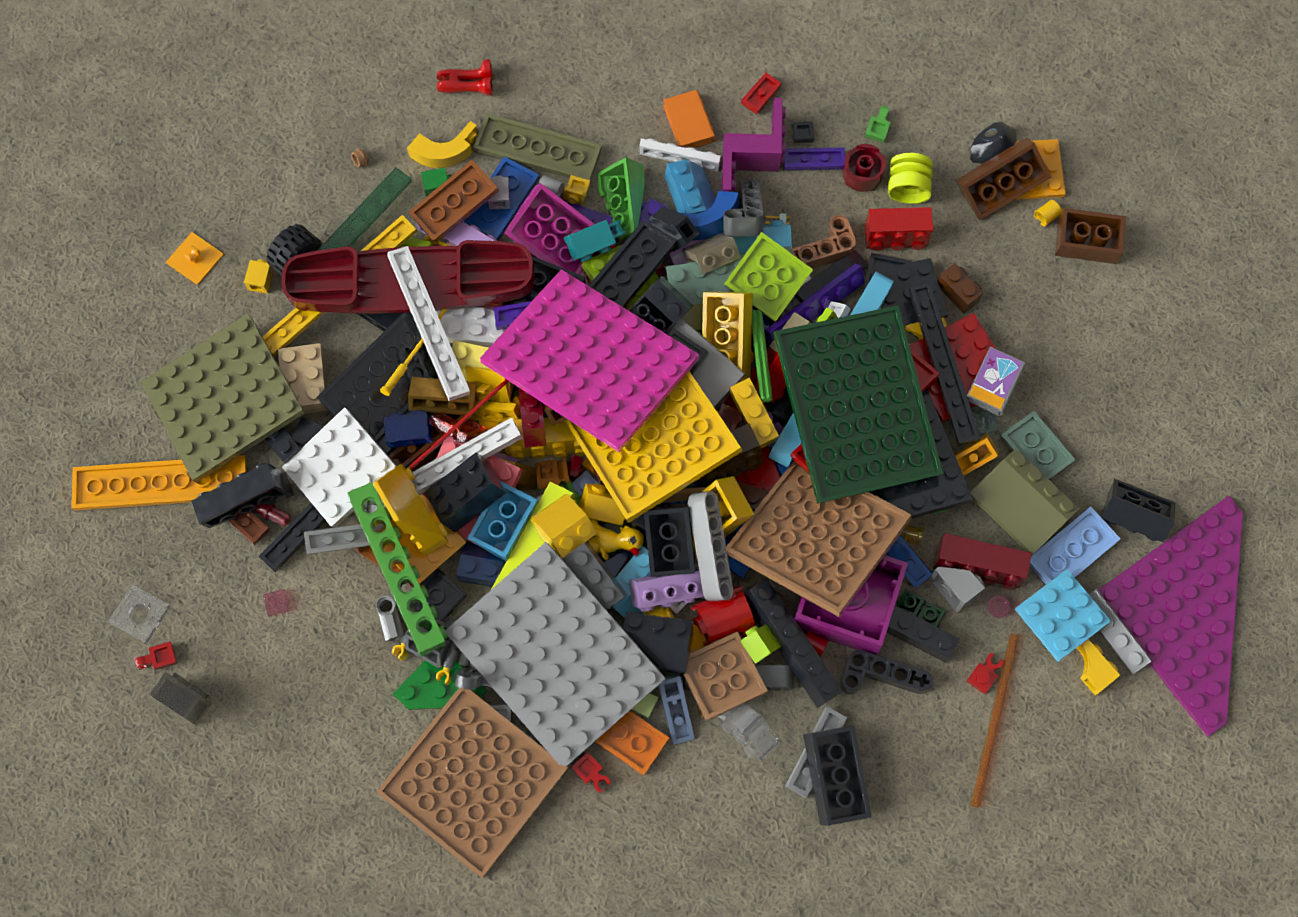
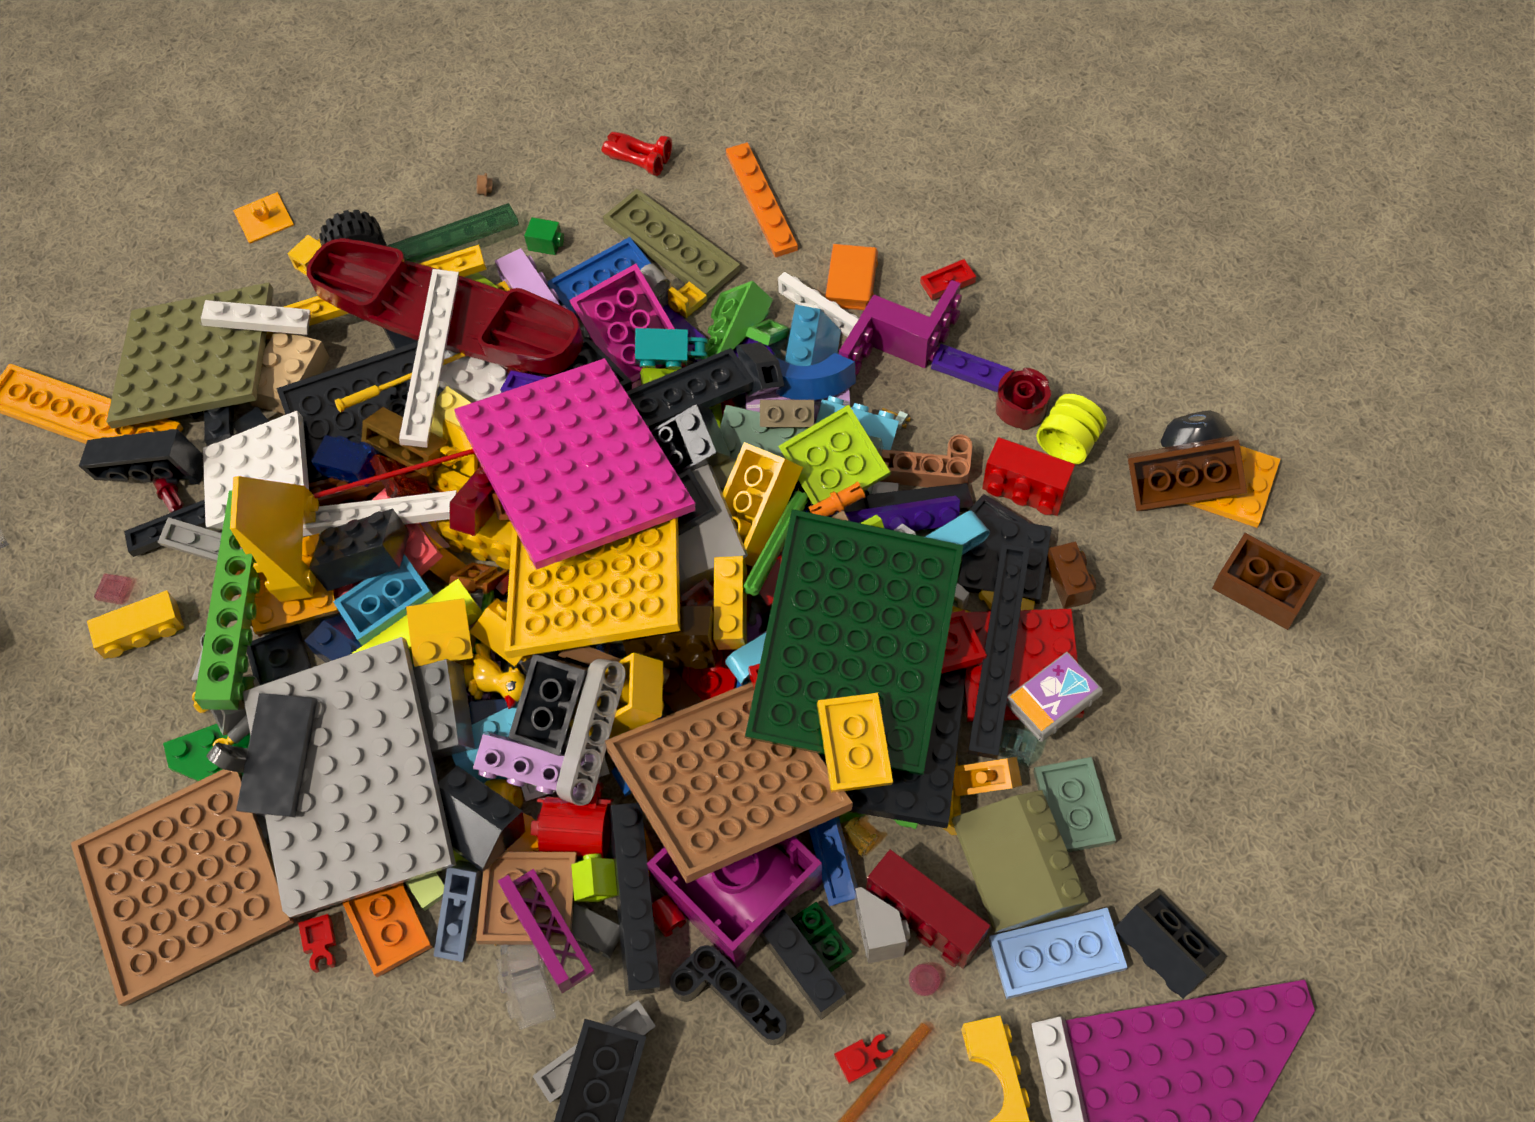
camera: 30 degrees right, 10 degrees down
copper plate [228,512,270,546] -> none
yellow arch [407,121,478,168] -> none
dark orange plate [408,160,499,244] -> none
light grey brick [488,176,510,209] -> none
dark grey beam [723,179,764,237] -> none
black tile [792,121,815,143] -> none
bright green plate [865,105,891,143] -> none
medium azure plate [1015,569,1110,662] -> none
yellow beam [1034,200,1062,226] -> none
none -> yellow brick [87,590,184,659]
none -> white plate [201,300,311,335]
none -> black tile [236,693,317,818]
none -> magenta fence [498,869,595,993]
none -> orange plate [726,142,798,258]
none -> bright green tile [746,319,790,346]
none -> orange pin [809,481,866,517]
none -> yellow plate [817,693,893,793]

